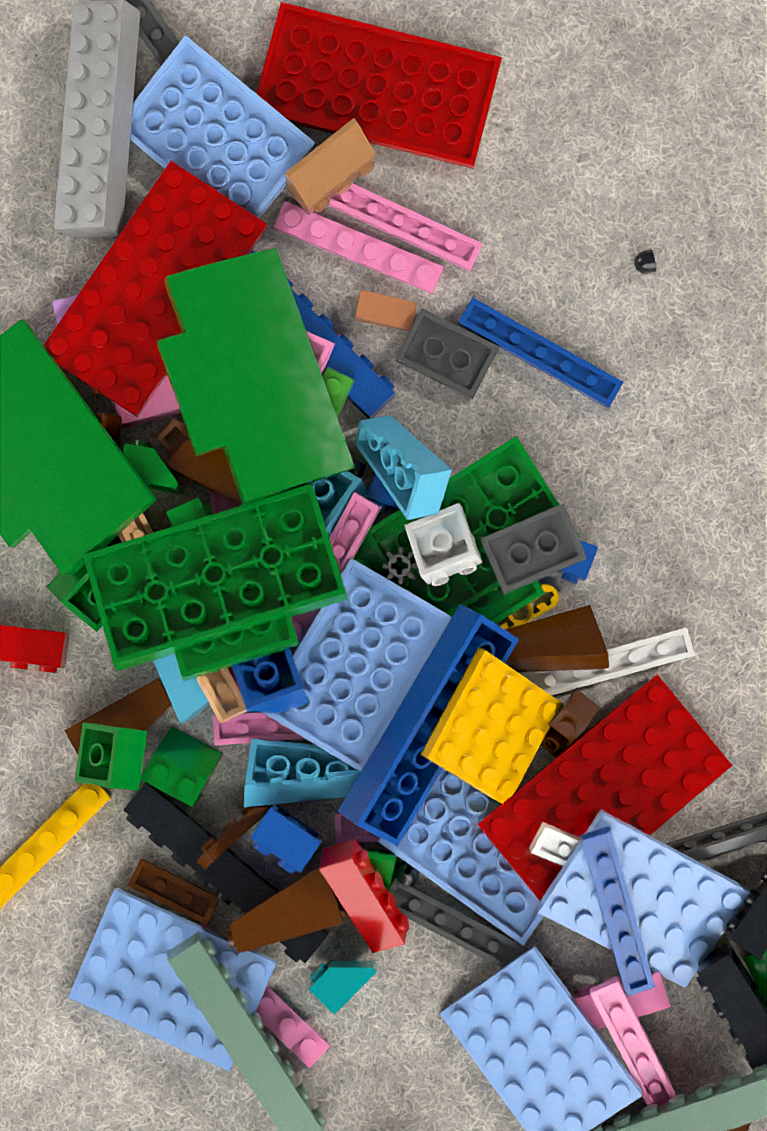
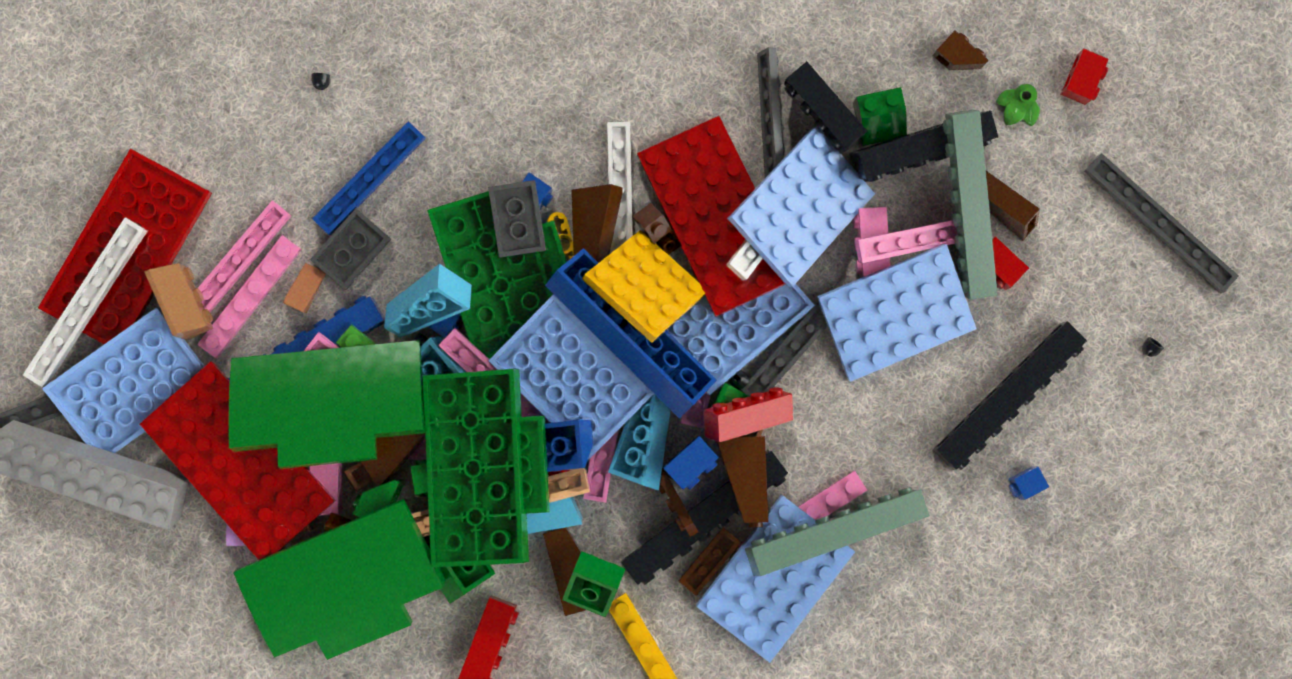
camera: 80 degrees left, 0 degrees up
green slope [141,726,223,807] -> none
teal slope [309,960,377,1015] -> none
dark grey gear [382,547,418,584] -> none
white plate [404,503,482,586] -> none
plate [580,826,655,996] -> none
none -> white plate [23,217,147,387]

